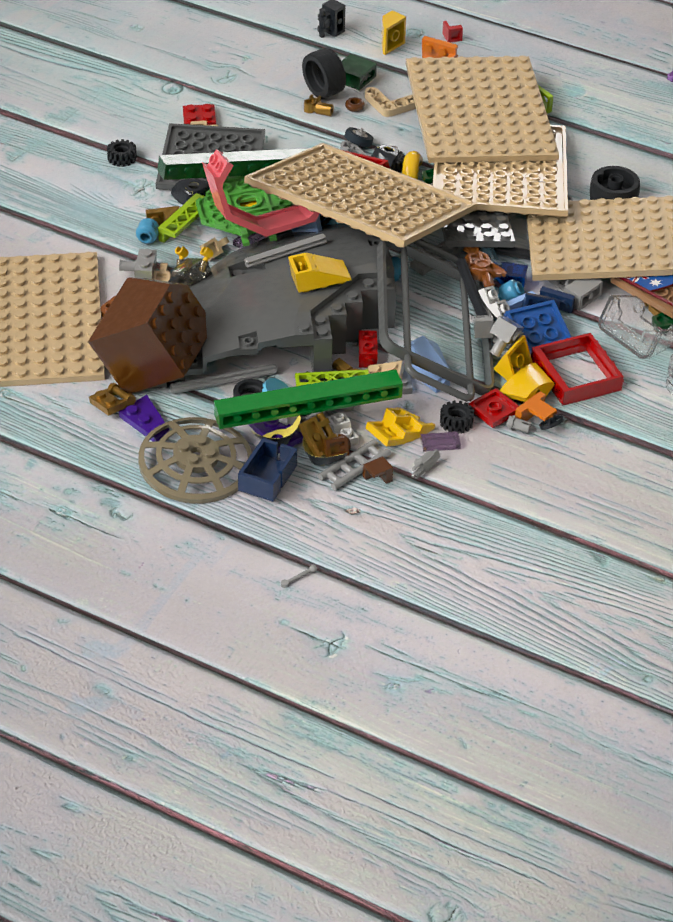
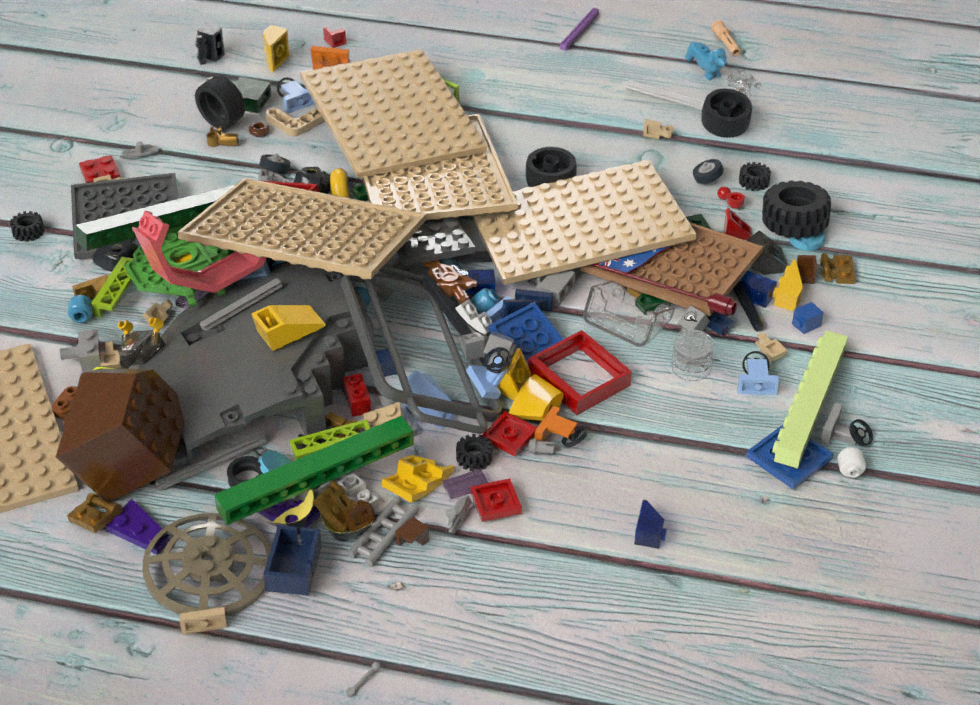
camera: 15 degrees left, 0 degrees up
none -> light grey piece [120,141,158,159]
none -> tan plate [179,607,227,635]
none -> light blue piece [277,77,315,114]
none -> dark blue panel [375,348,397,377]
none -> light blue piece [466,347,512,399]
none -> red plate [470,478,522,522]
none -> clear blue slope [634,500,667,549]

